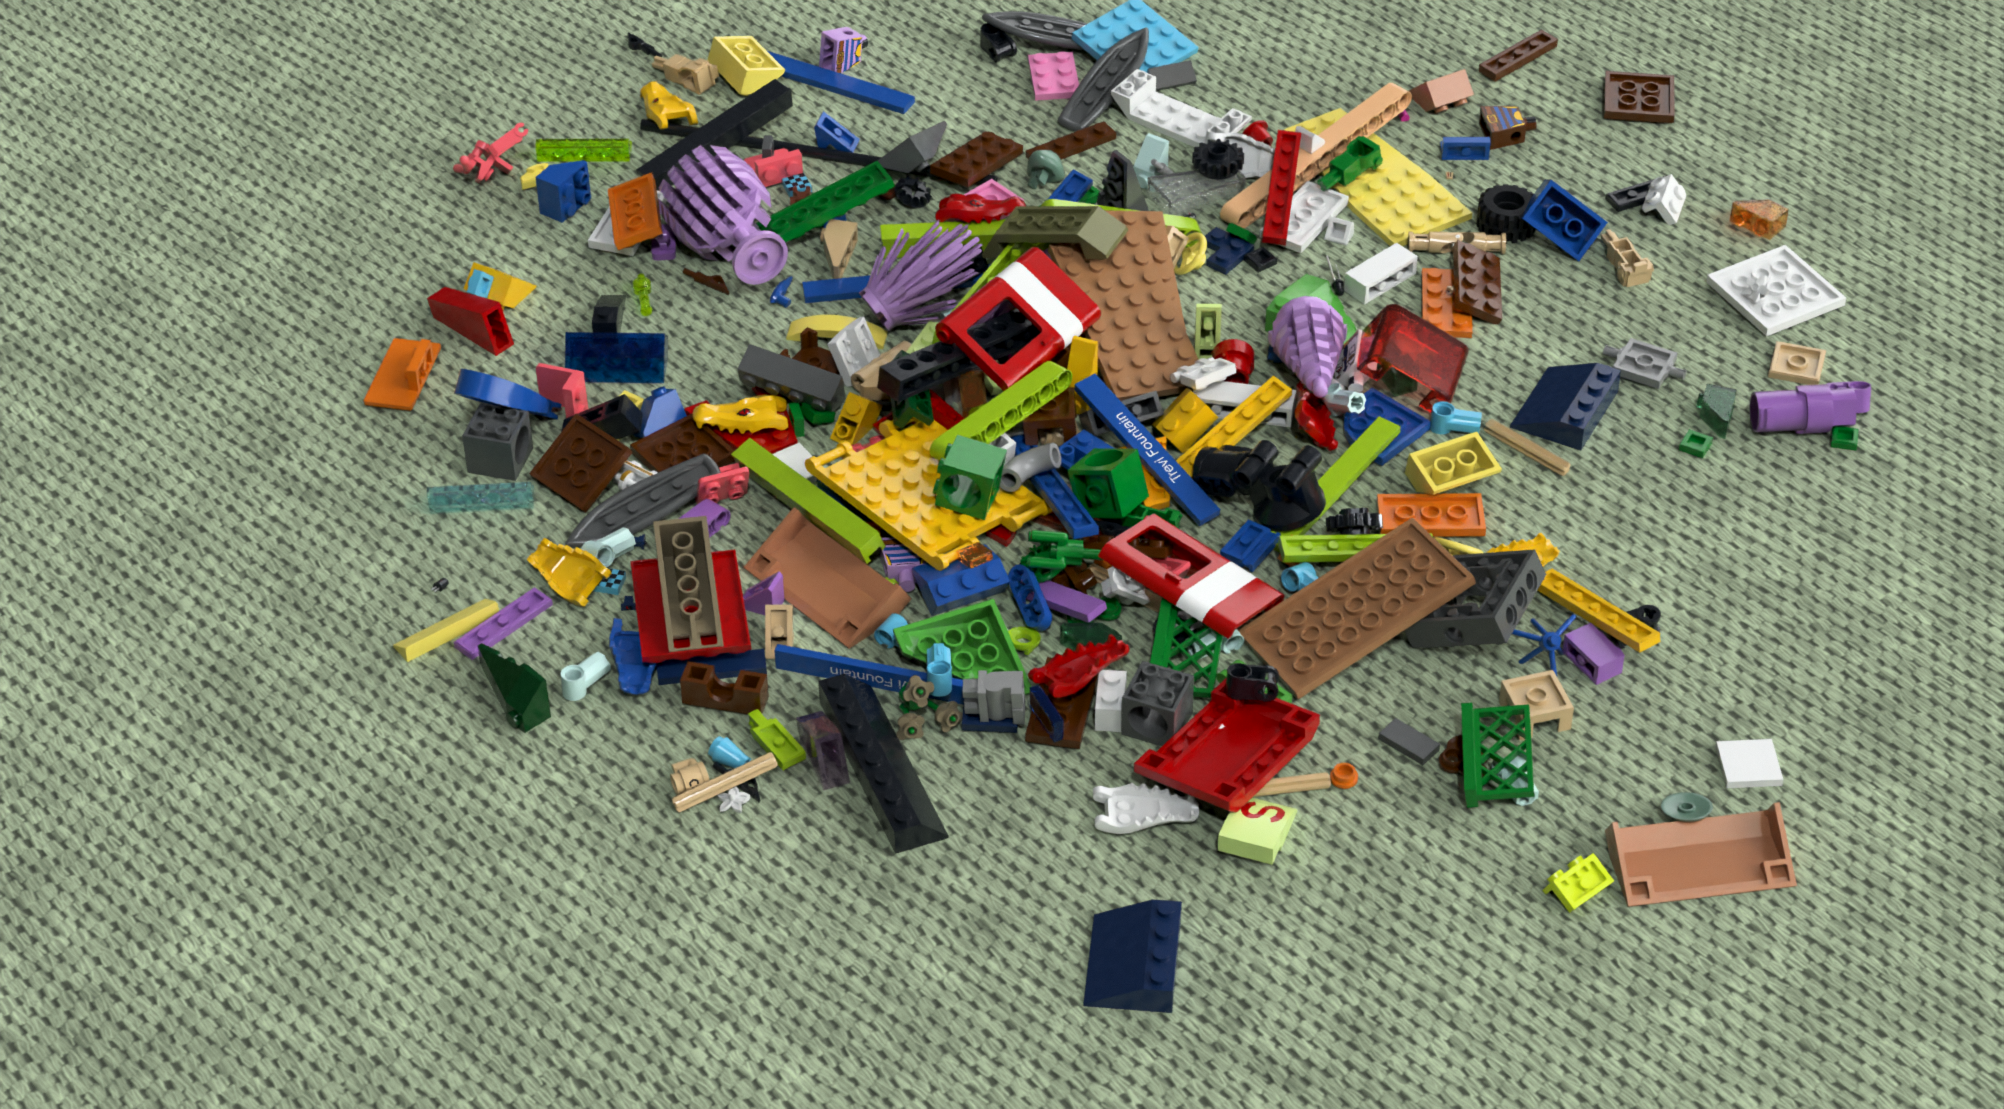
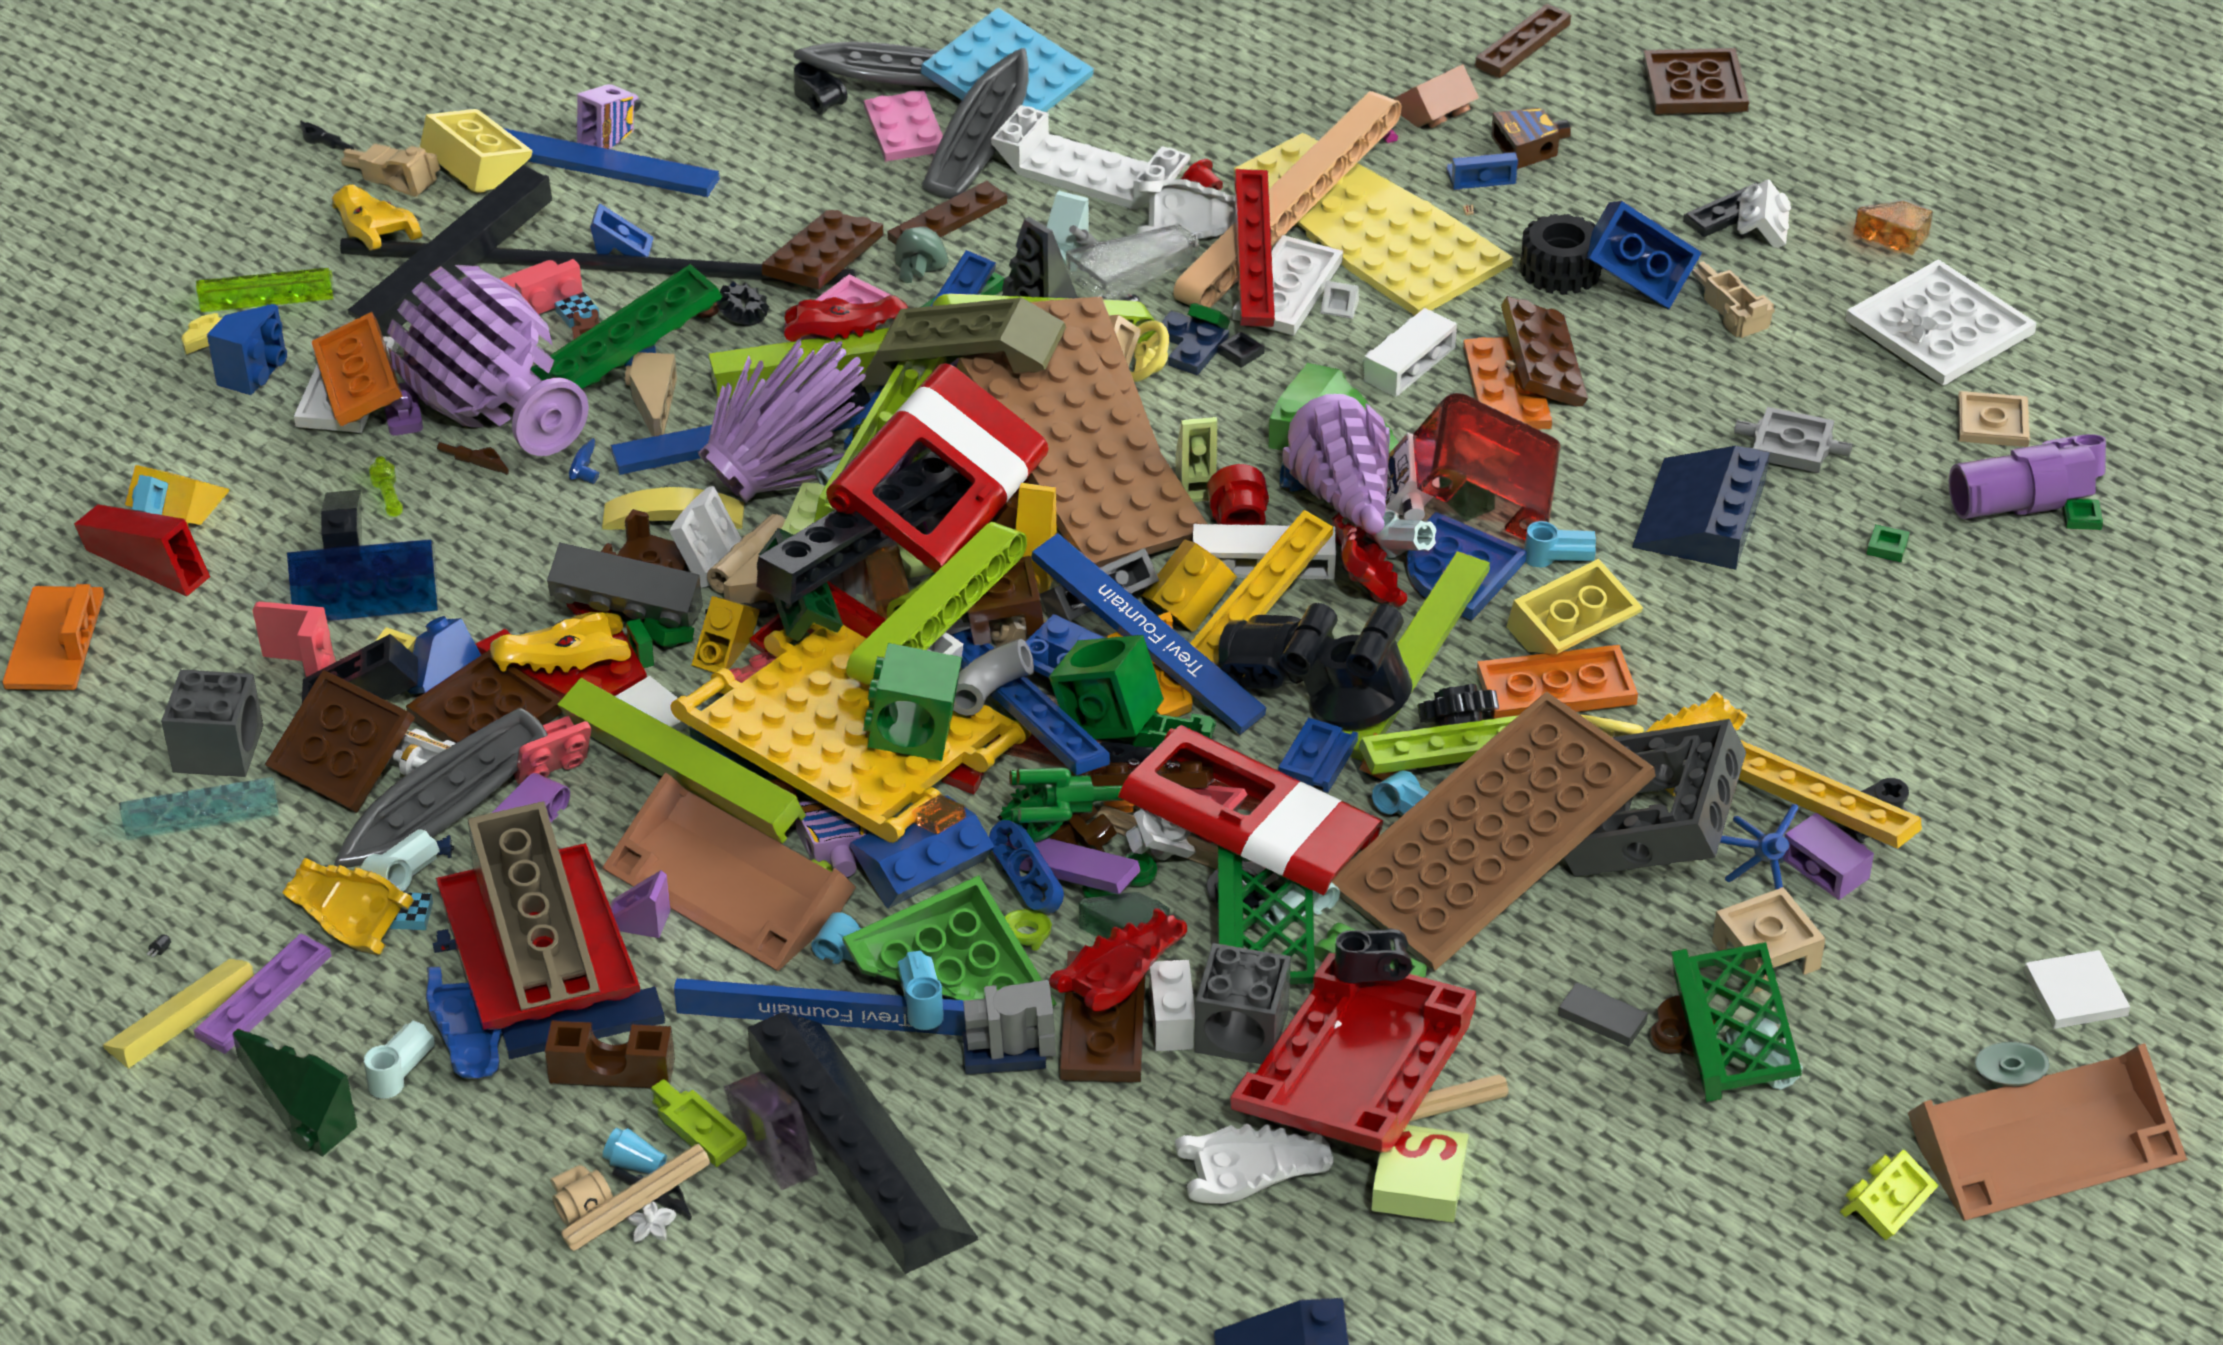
camera: 10 degrees left, 0 degrees up
coral piece [453,123,528,183] -> none
blue animal [454,369,562,419] -> none
dark grey tile [762,135,774,159] -> none
tan slope [765,605,794,659] -> none
dark grey wedge [878,121,947,173] -> none
dark tan plant [896,675,963,740] -> none
clear blue tile [1030,685,1064,743] -> none
dark grey tile [1146,60,1197,91] -> none
white plate [1170,357,1236,390] -> none
black gear [1192,139,1244,180] -> none
white slope [1295,126,1325,154] -> none
green piece [1317,136,1383,191] -> none
black piece [1326,255,1344,296] -> none
orange plate [1330,763,1358,789] -> none
tan piece [1408,231,1506,254] -> none
tan axle [1484,419,1570,476] -> none
clear green slope [1696,384,1737,439] -> none

